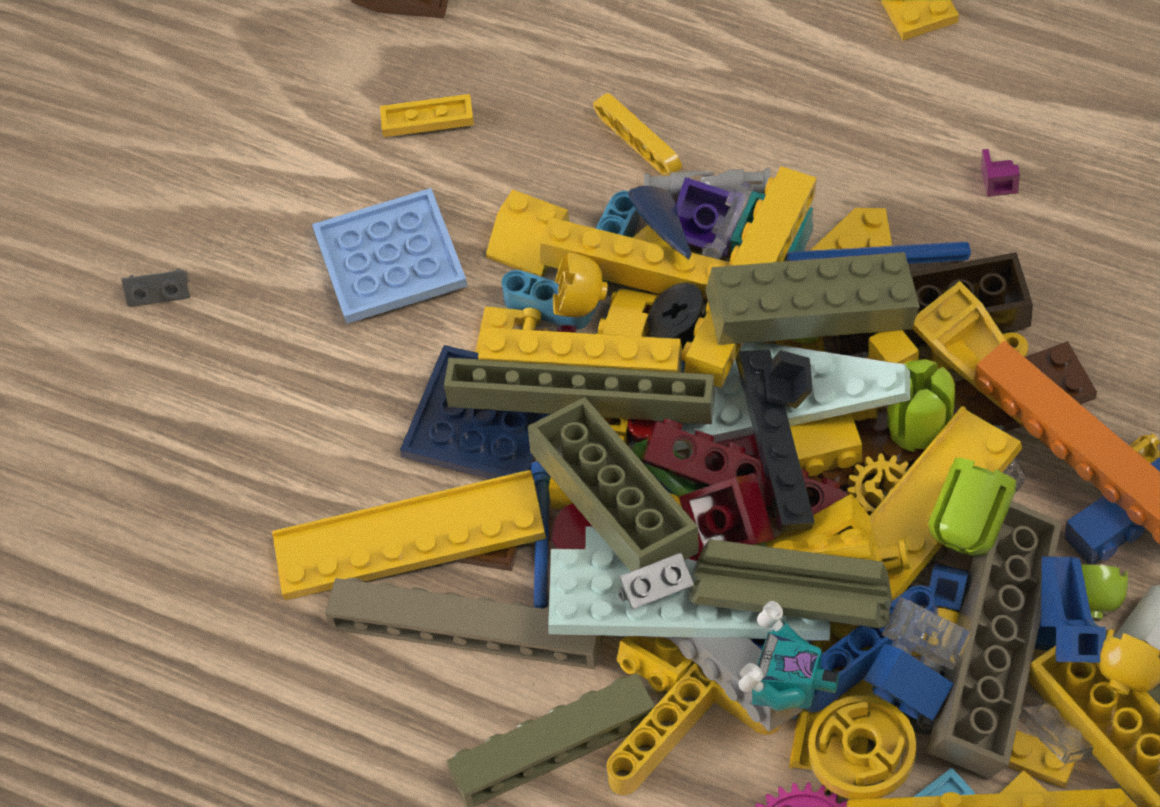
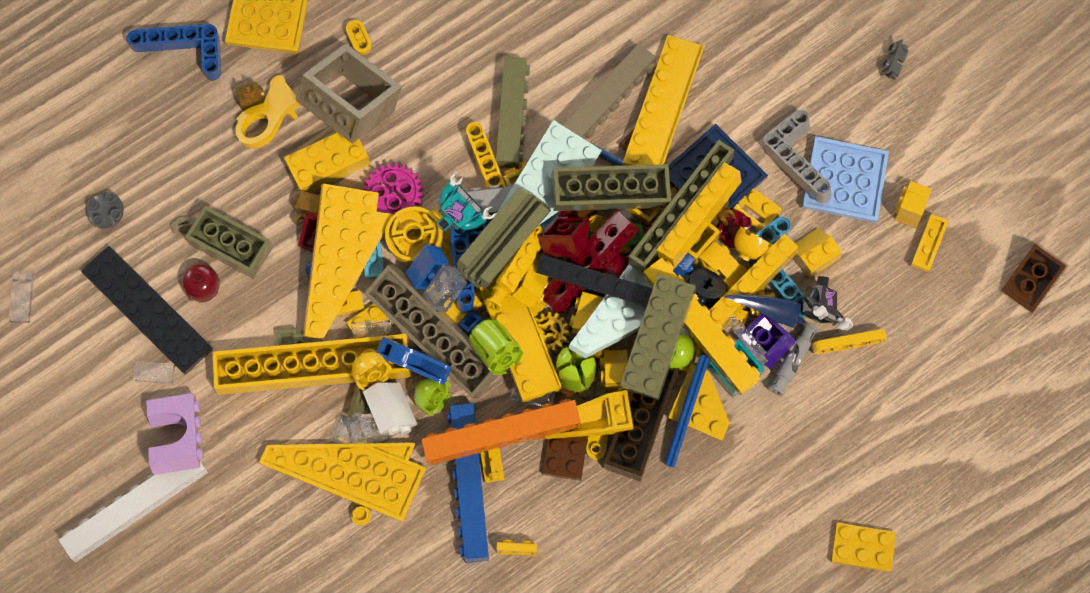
camera: 115 degrees right, 15 degrees up
hinge [618,553,694,609] -> none
black panel [764,350,813,409] -> none
magenta panel [981,149,1020,197] -> none
none -> light grey beam [764,110,831,204]
none -> black torso [801,276,853,331]
none -> yellow brick [894,181,932,228]

